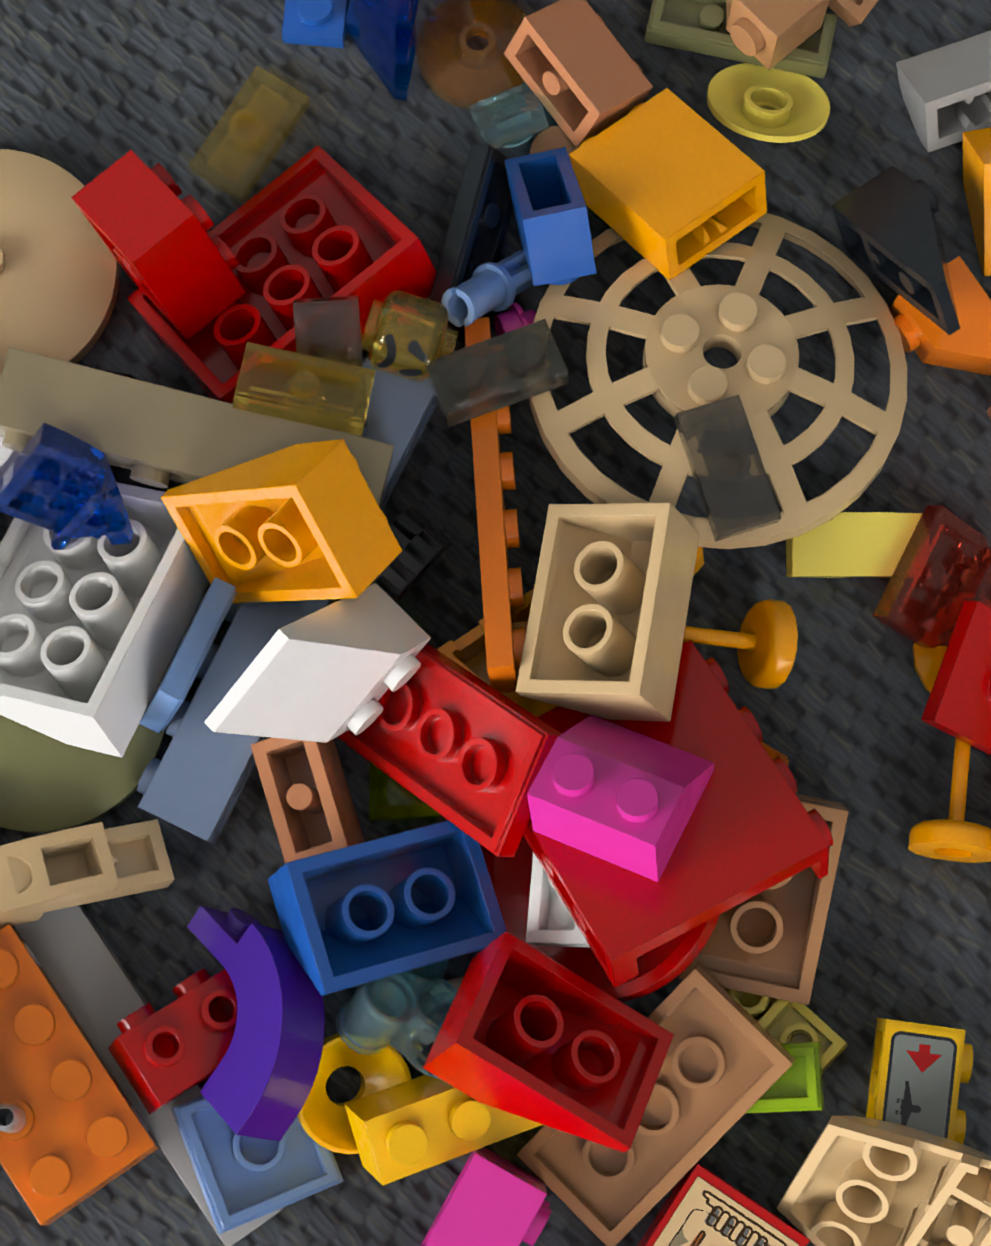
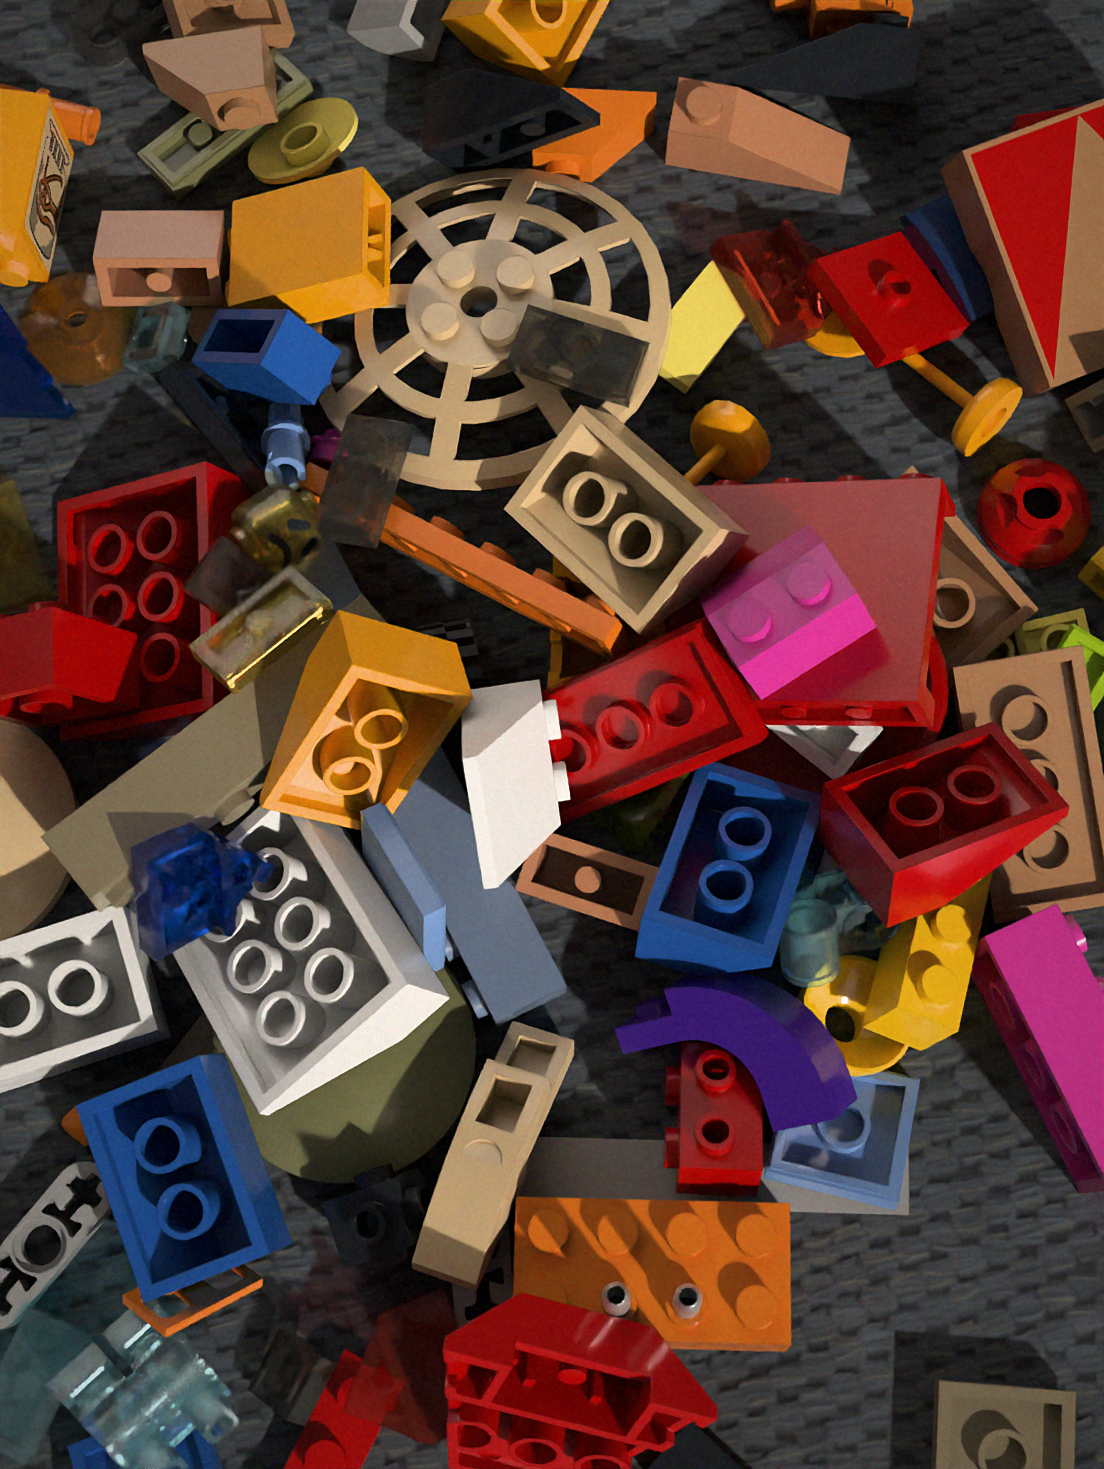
camera: 55 degrees left, 5 degrees down
none -> red piece [976,459,1091,569]

